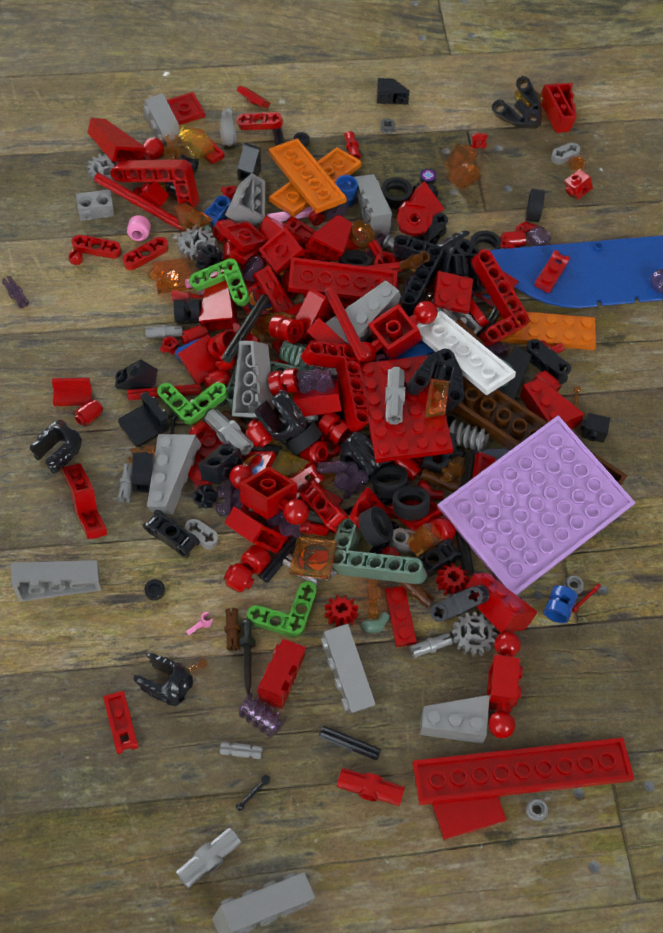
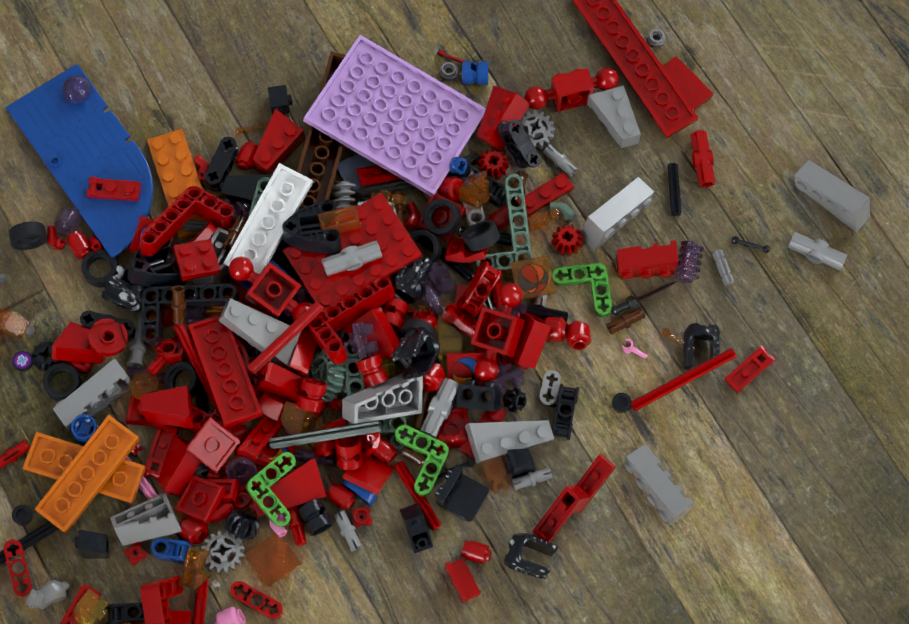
camera: 110 degrees left, 10 degrees up
none -> blue bush [449,157,467,175]
none -> red axle [631,348,737,411]

